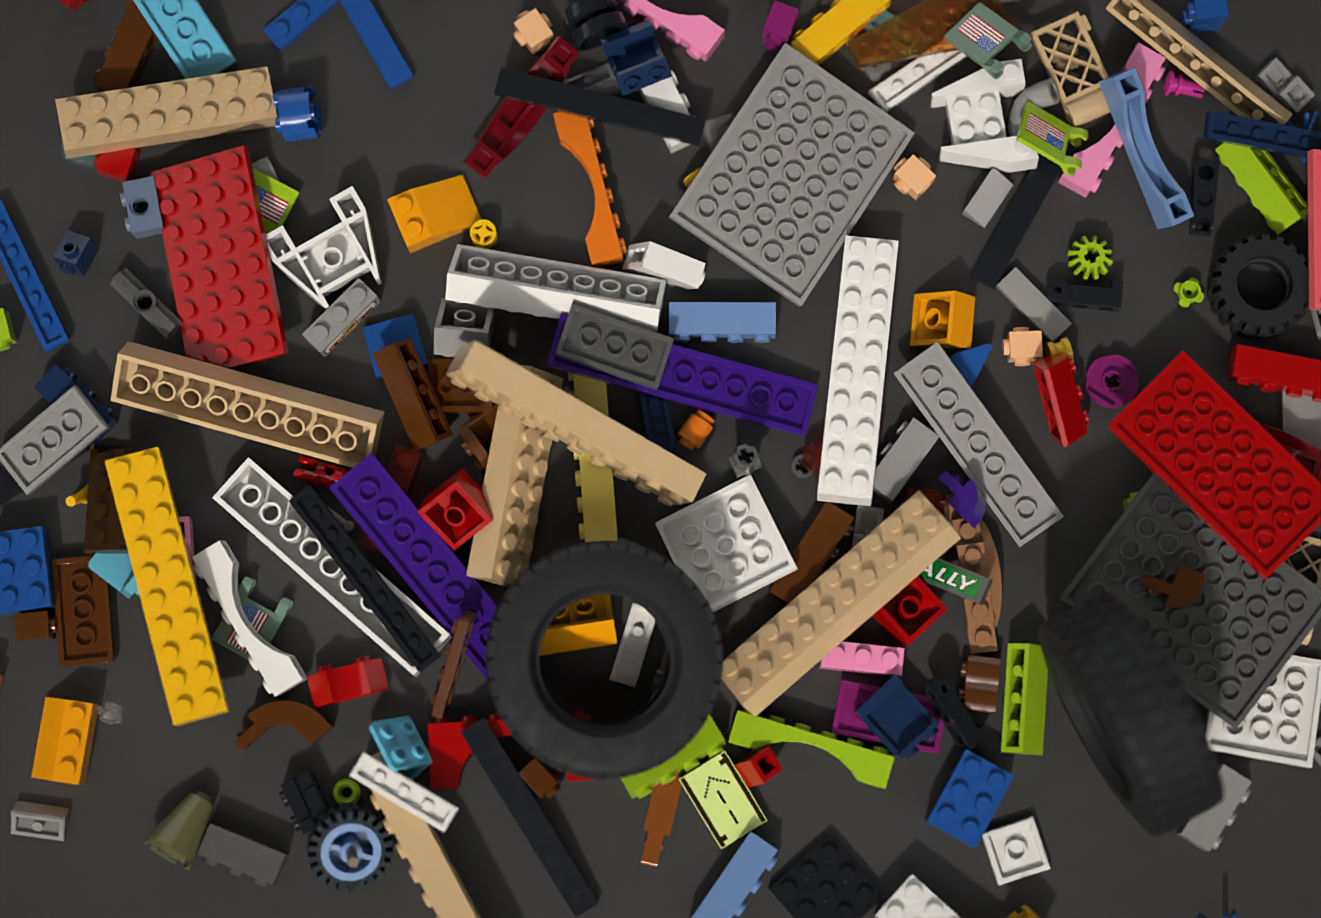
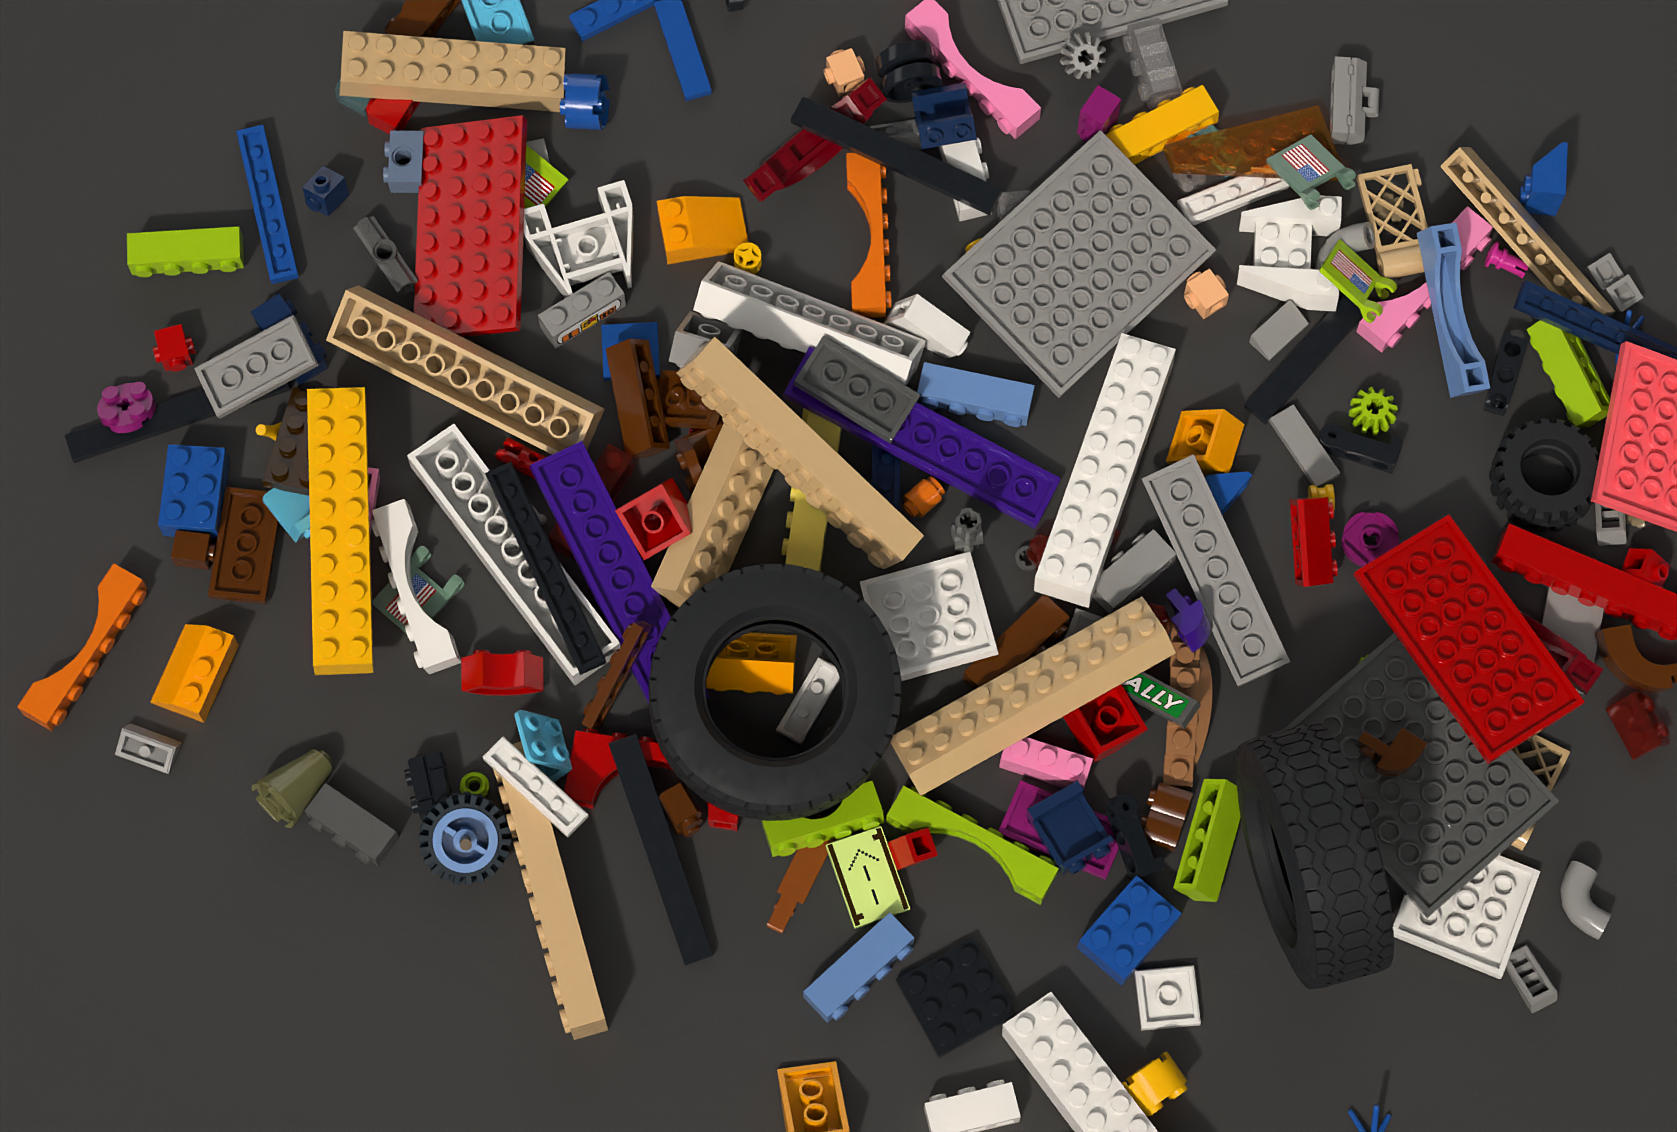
camera: 10 degrees right, 10 degrees down
clear plate [96,701,123,724] -> none
reddish brown arch [235,701,334,751] -> none
light nougat brick [1002,327,1043,366] -> none
lime plate [1173,278,1204,308] -> none
light grey brick [1177,764,1252,851] -> none

